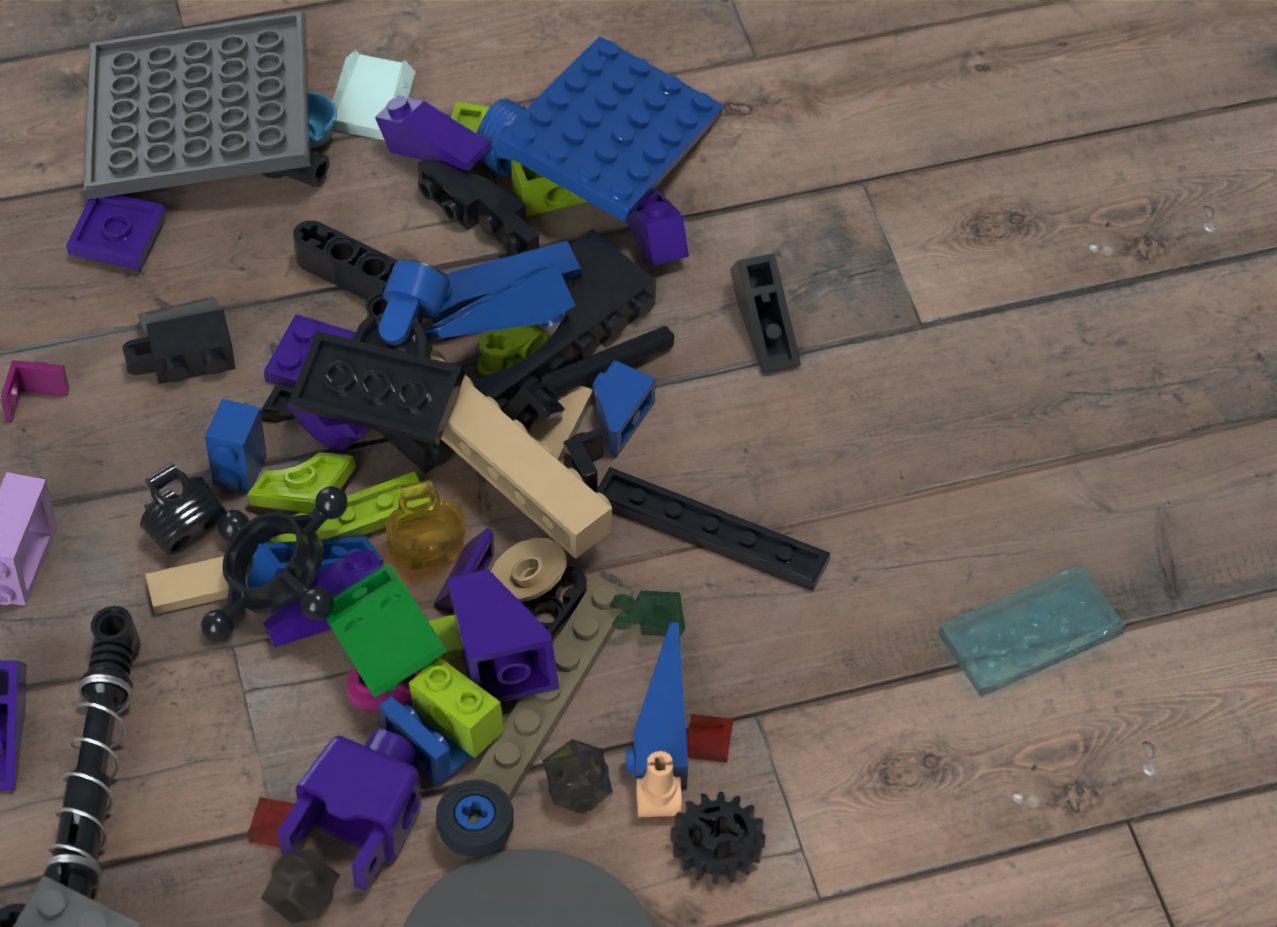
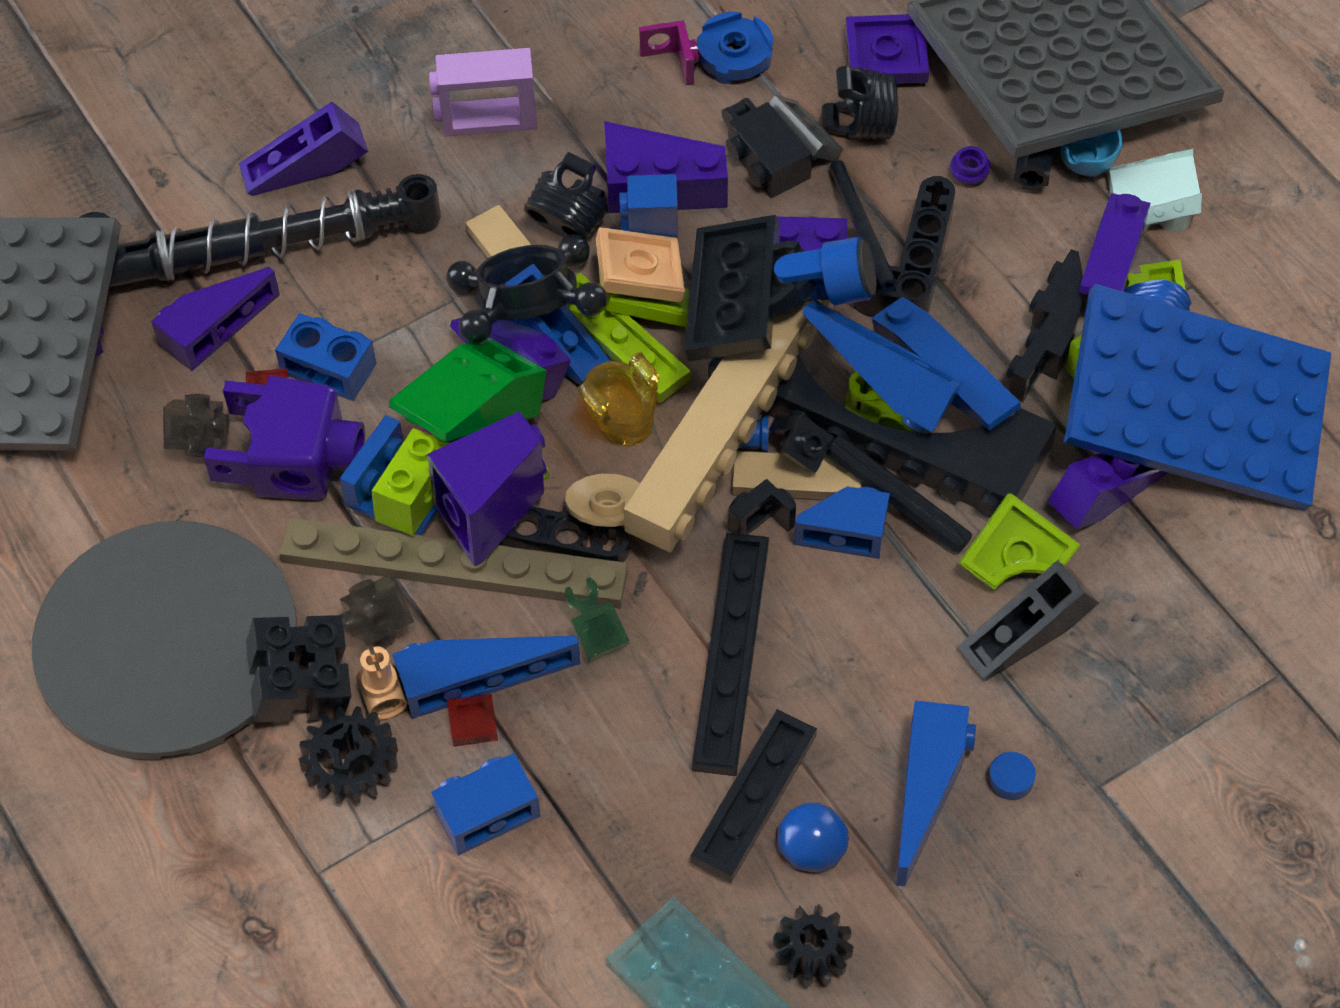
camera: 75 degrees right, 5 degrees up
dark purple slope [434,529,494,614] -> none
black bush [436,780,514,856] -> none
none -> dark purple slope [151,267,280,371]
none -> black brick [246,615,352,722]
none -> blue brick [275,313,377,401]
none -> blue brick [431,753,541,856]
none -> light nougat plate [596,227,685,302]
none -> dark purple wedge [604,121,728,213]
none -> black plate [691,709,817,883]
none -> blue plate [697,12,773,84]
none -> black gear [773,904,854,988]
none -> blue hair [776,803,849,873]
none -> black piece [822,66,899,140]
none -> black piece [830,160,897,293]
none -> blue slope [896,700,976,887]
none -> dark purple plate [950,146,990,184]
none -> lime tile [957,493,1080,589]
none -> blue tile [989,752,1036,800]

